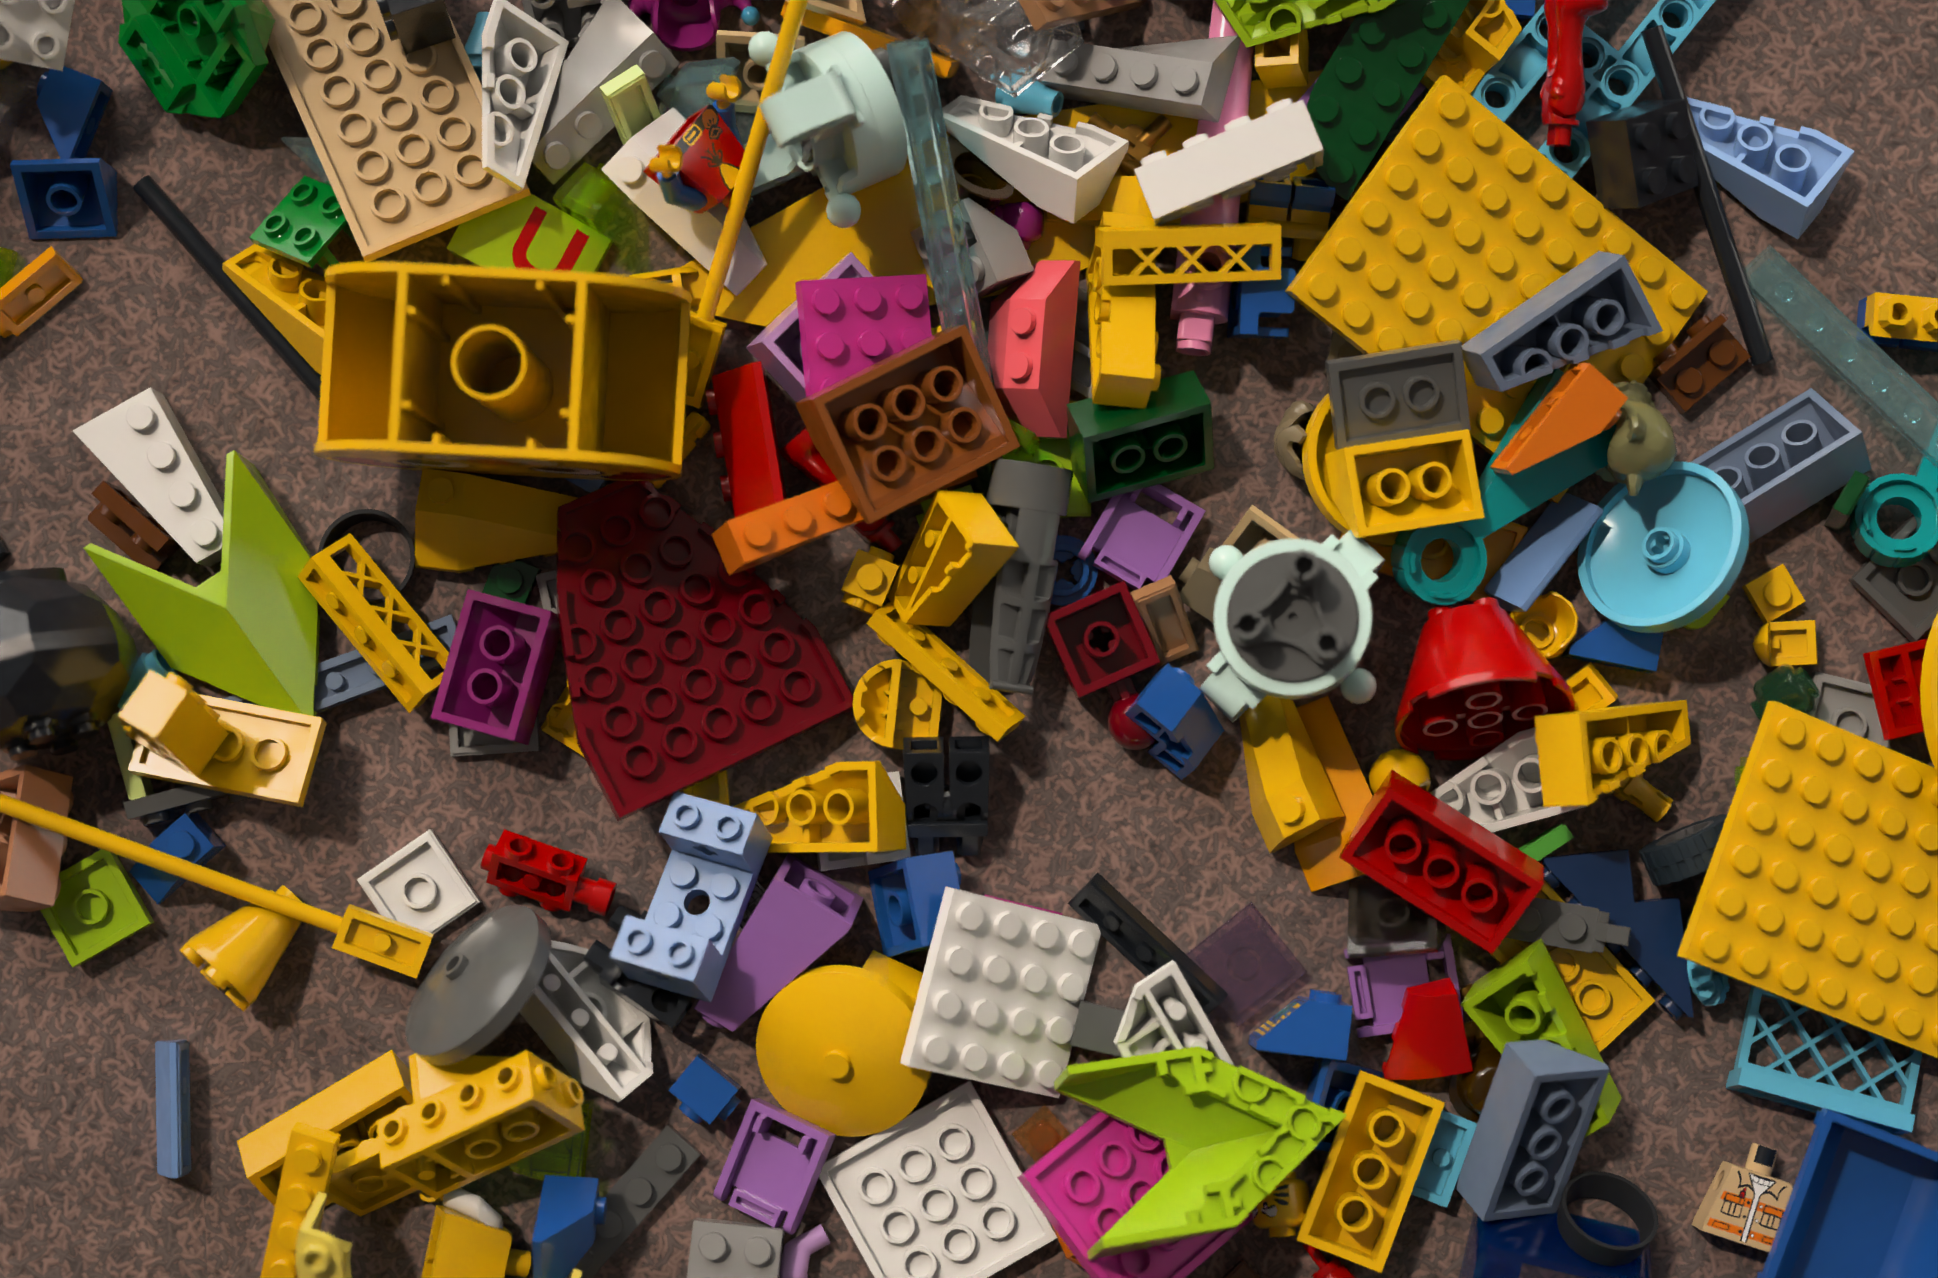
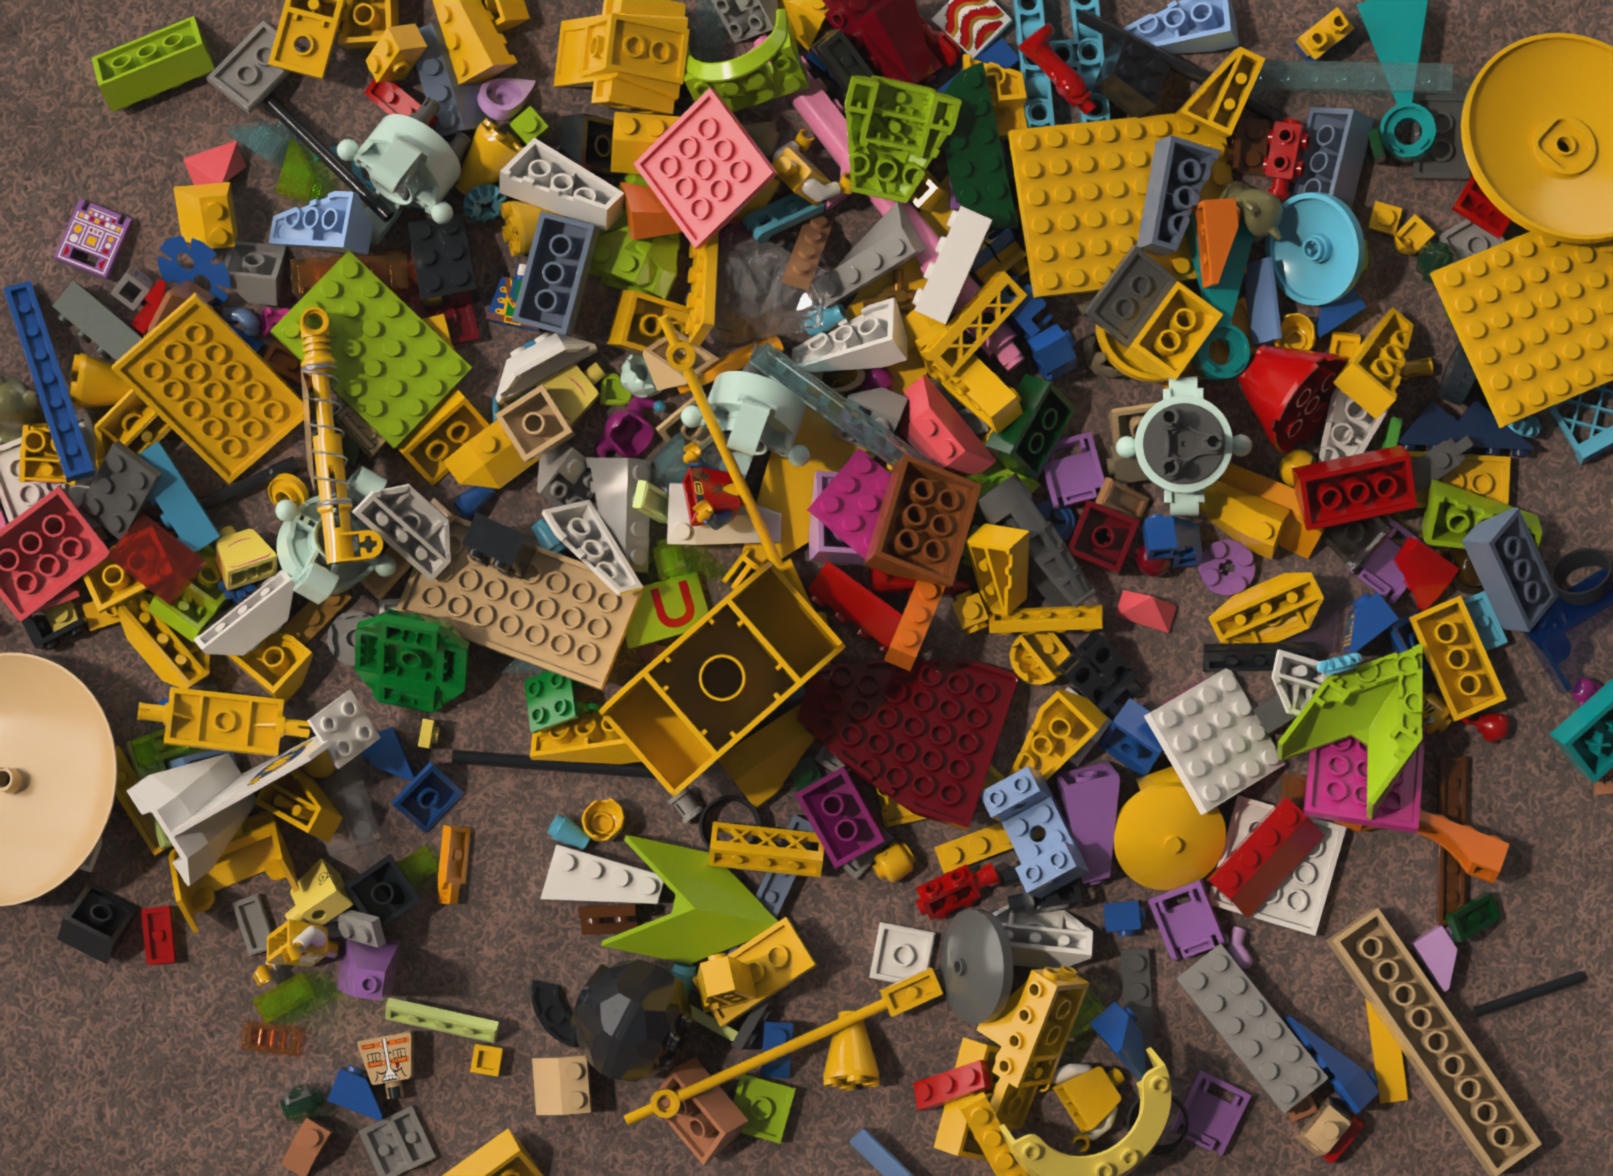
camera: 40 degrees left, 0 degrees up
none -> light yellow plate [418,719,440,749]
none -> medium azure cone [547,814,590,850]
none -> yellow hair [581,798,625,842]
none -> light grey bush [668,787,704,824]
none -> yellow head [872,841,916,883]
none -> red plate [913,1060,991,1111]
none -> yellow plate [934,822,1046,874]
none -> blue brick [1027,324,1077,382]
none -> coral slope [1115,590,1177,633]
none -> yellow wedge [1174,47,1266,138]
none -> medium lavender plate [1198,540,1255,596]
none -> red slope [1206,797,1325,918]
none -> yellow wedge [1209,572,1324,644]
none -> red brick [1263,118,1310,204]
none -> medium azure gear [1316,653,1362,675]

